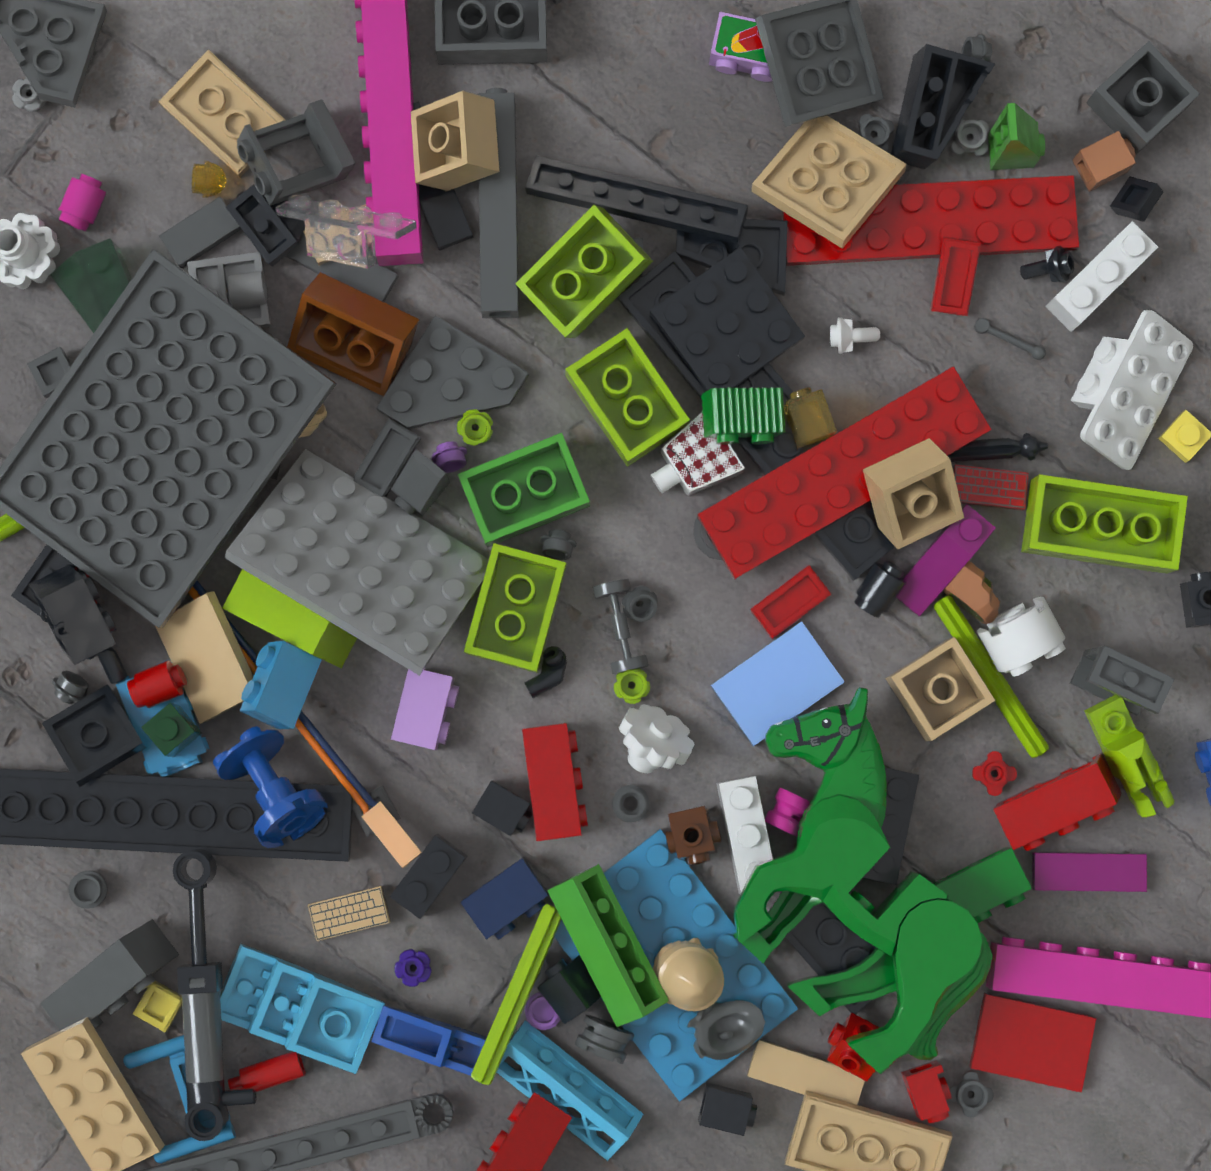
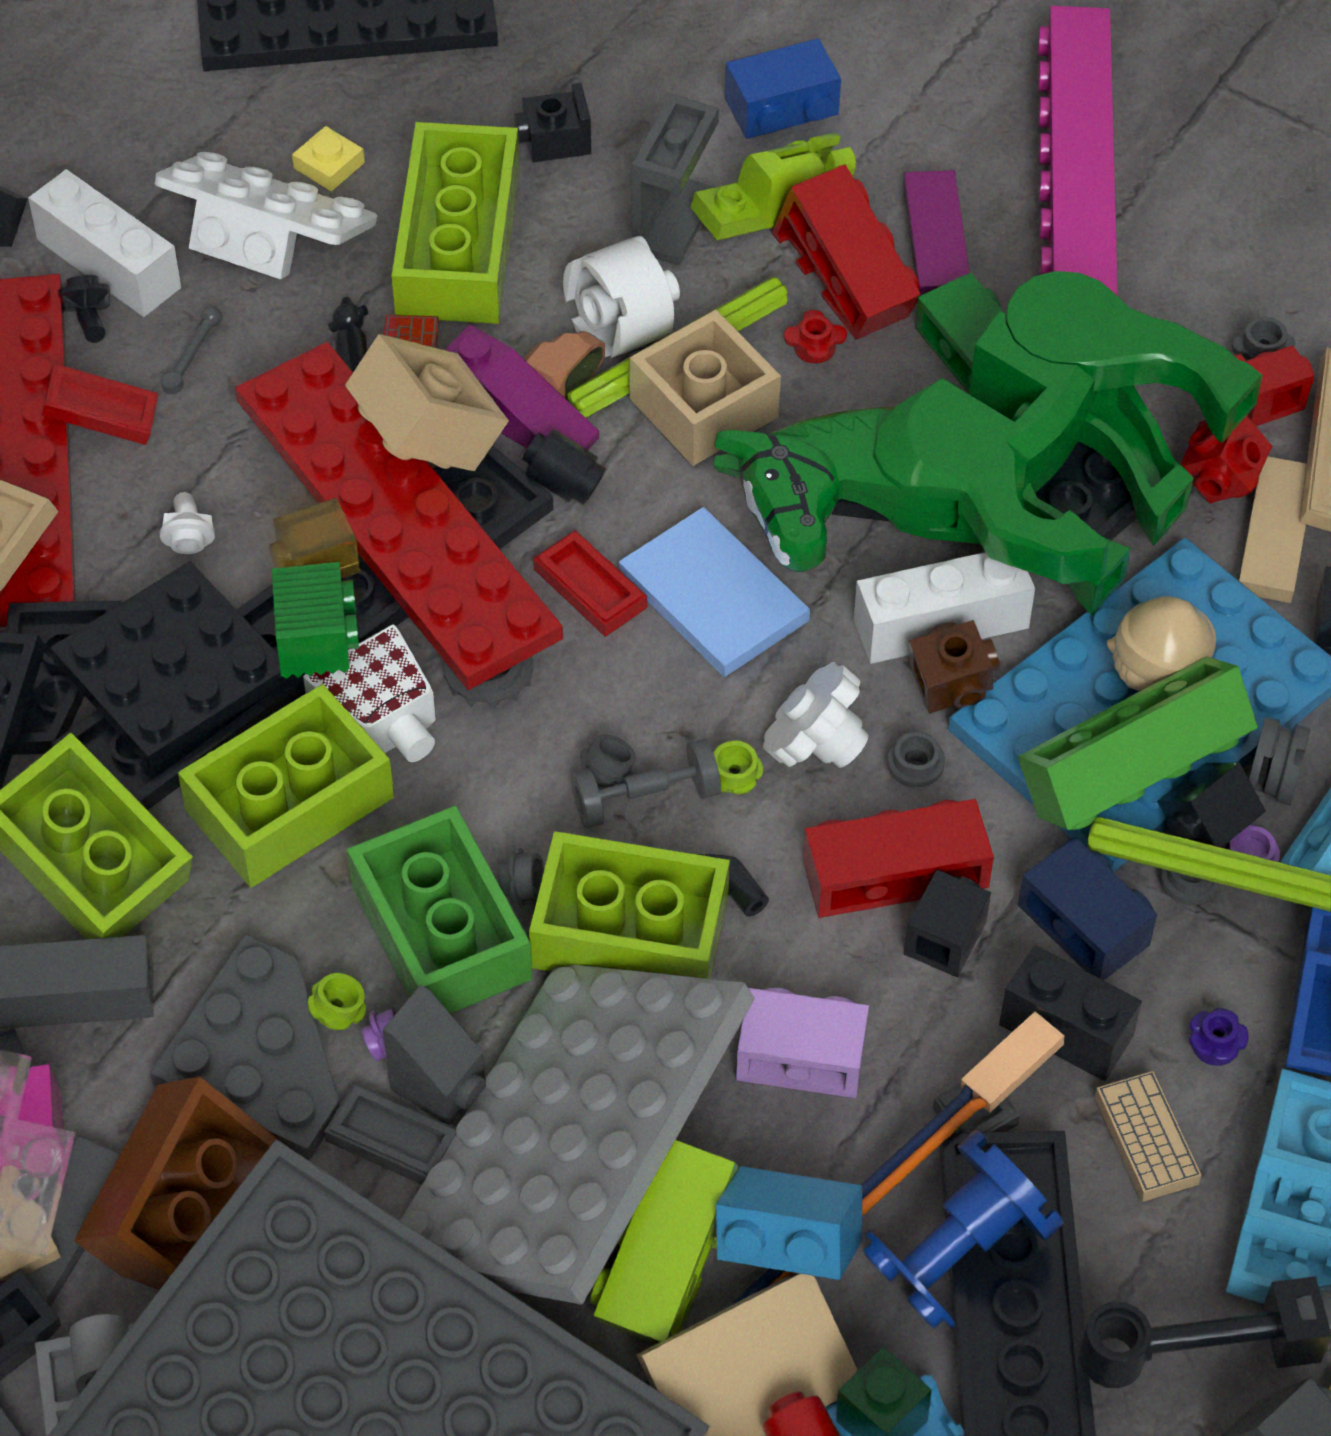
camera: 90 degrees left, 30 degrees down
dark grey hat [687,1000,765,1060] -> none
dark pink wheel [764,787,811,837] -> none
red tile [969,993,1096,1093] -> none

